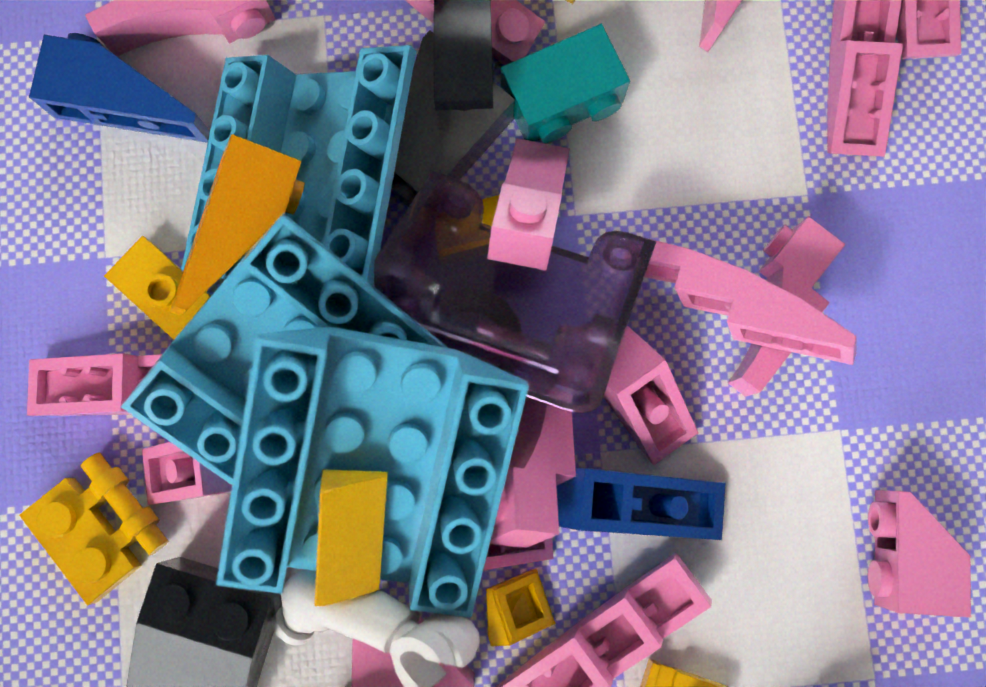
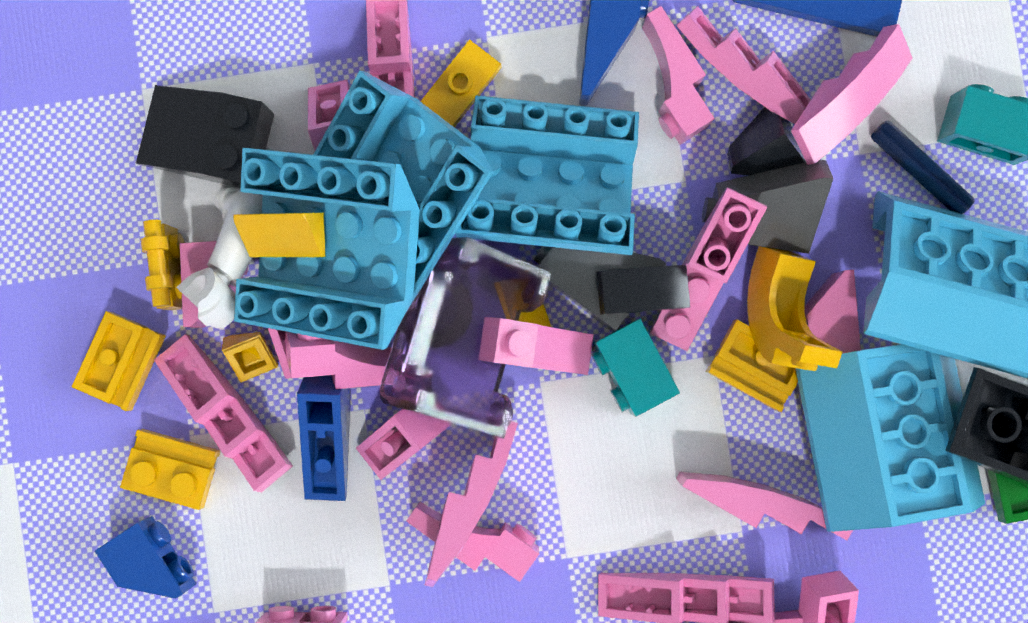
camera: 90 degrees right, 5 degrees up
yellow plate [19,452,169,606] -> none
light orange slope [170,134,305,315] -> none

